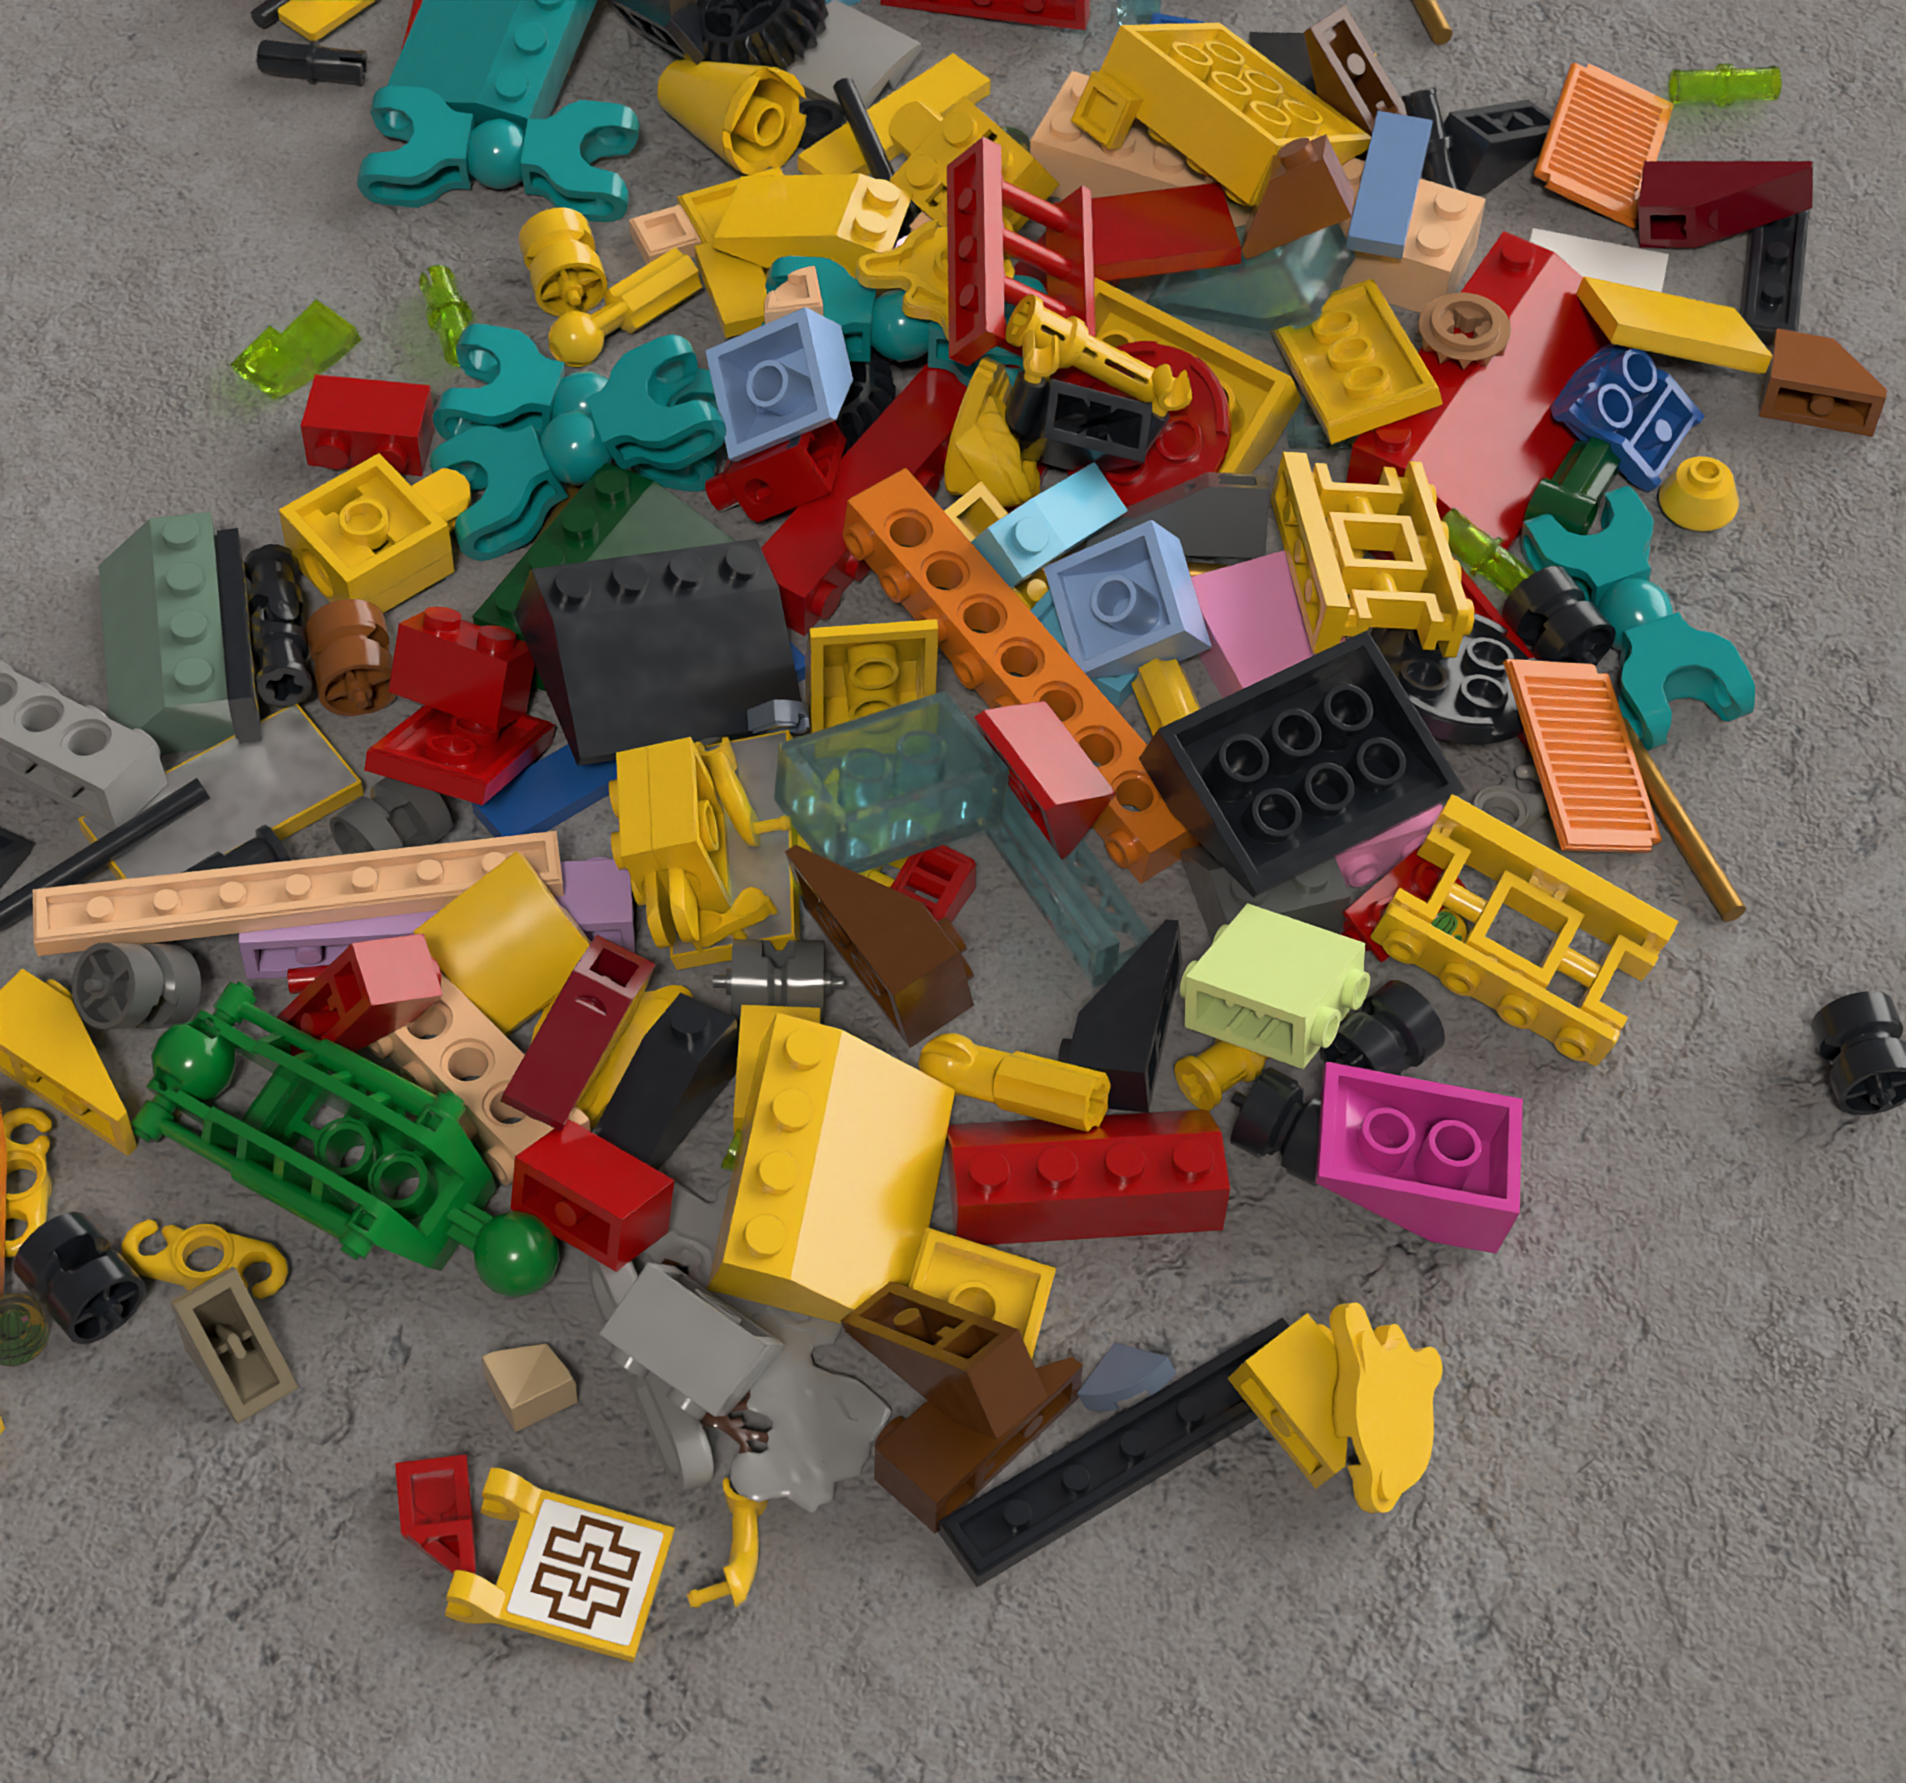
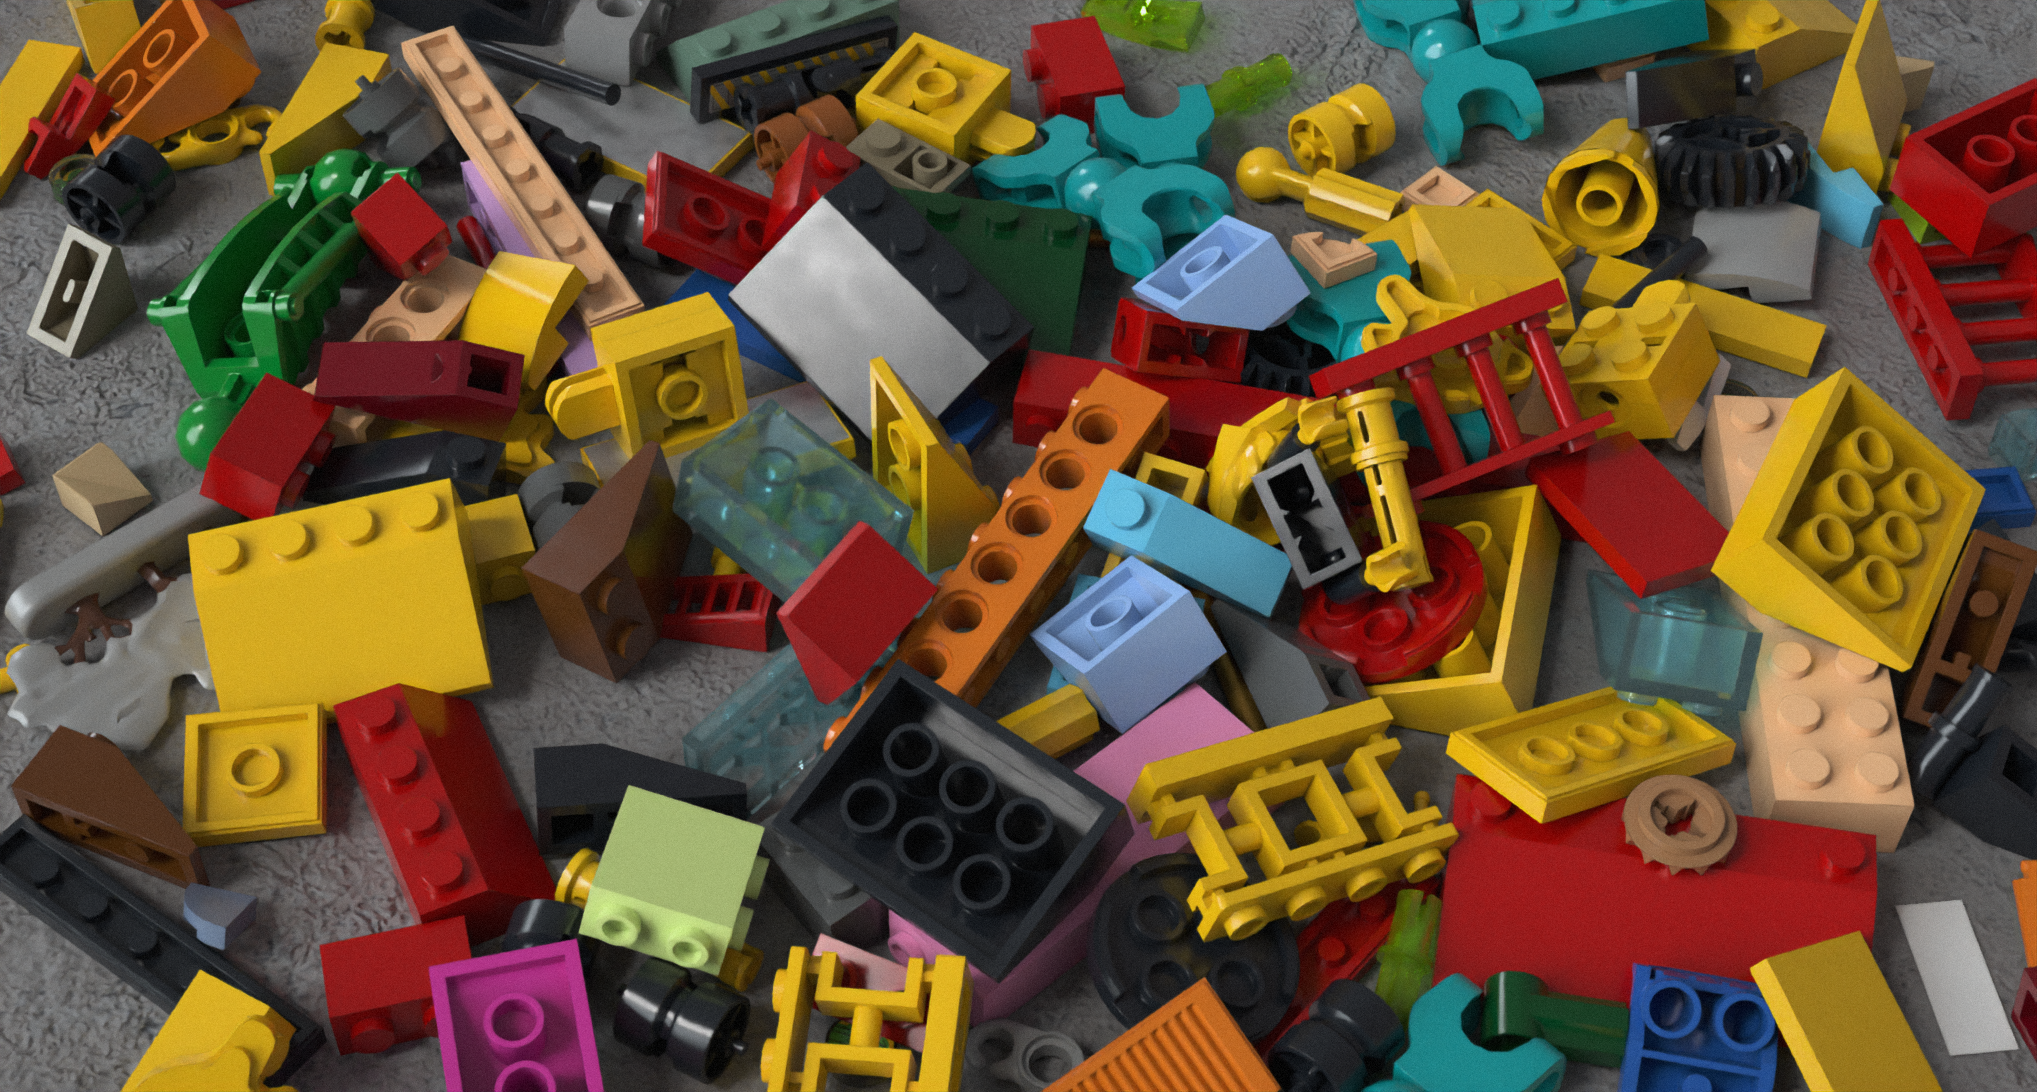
camera: 70 degrees right, 5 degrees down
yellow piece [121,1219,289,1300] -> none
light grey slope [599,1263,786,1420] -> none
yellow piece [691,886,778,952] -> none
yellow piece [694,737,792,847] -> none
sand blue tile [747,700,811,734] -> none
reddish brown slope [840,1281,1048,1440] -> none
yellow piece [918,1033,1111,1132] -> none
yellow tile [1070,71,1143,150] -> none
dark orange slope [1241,134,1354,260] -> none
medium blue tile [1346,111,1433,259] -> none
none -> red brick [319,915,473,1056]
none -> dark tan slope [846,119,971,193]

